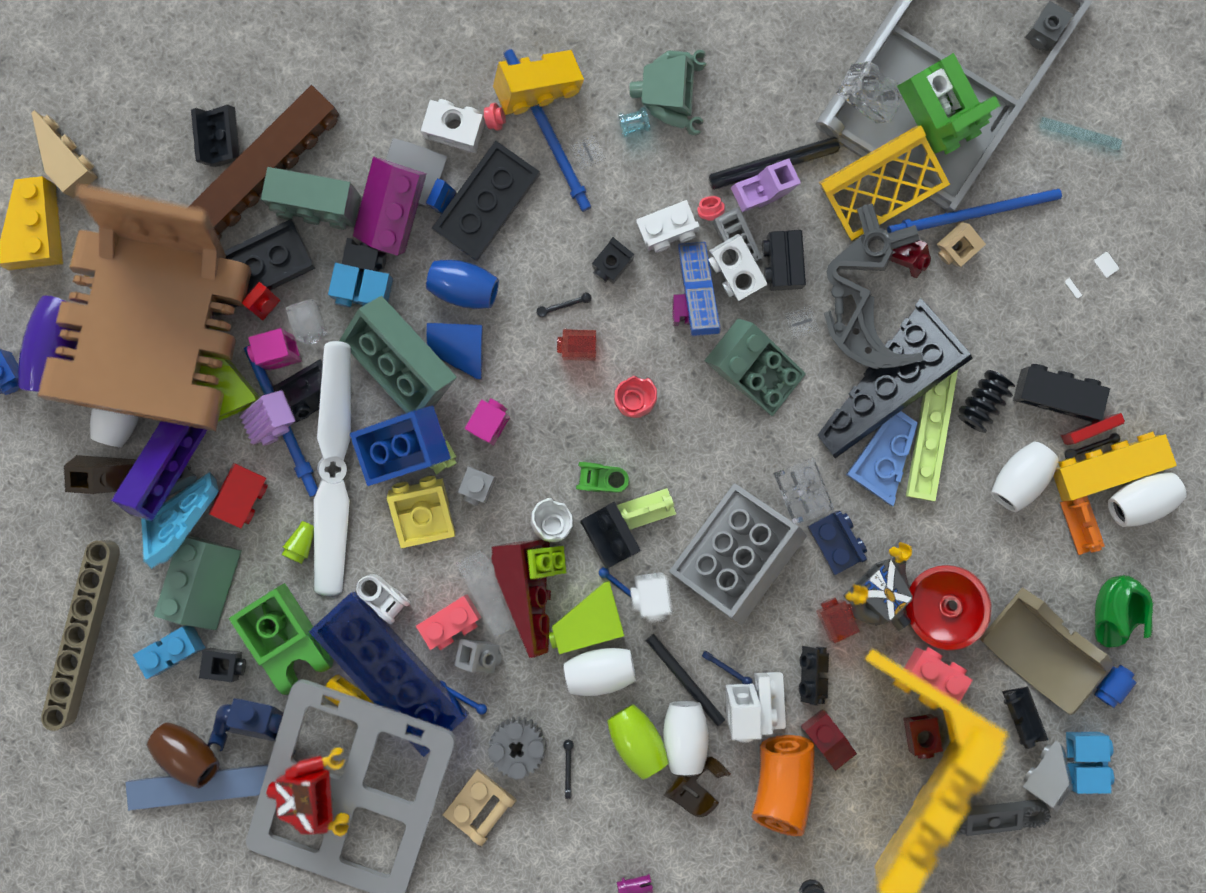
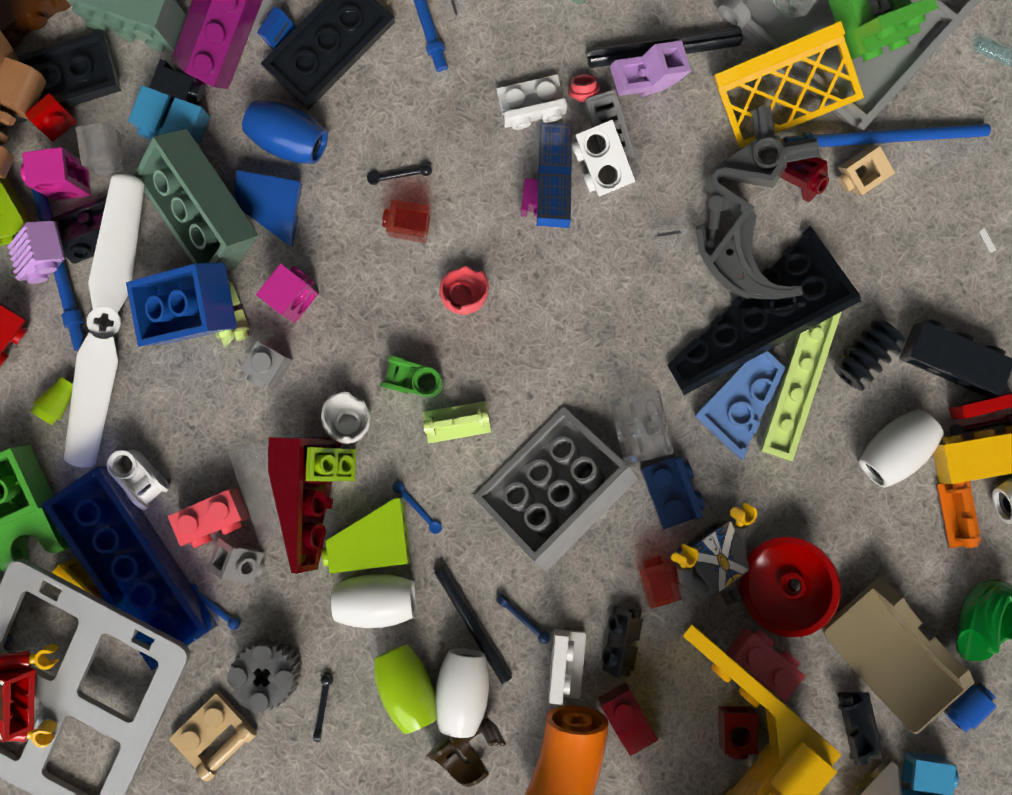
camera: 10 degrees right, 0 degrees up
light yellow plate [387,476,455,548] -> none
black bracket [580,502,641,569] -> none
black brick [592,237,634,284] -> none
white brick [630,572,671,621] -> none
sand green slope [704,318,806,416] -> none
white brick [726,684,761,742] -> none
black brick [762,230,806,291] -> none

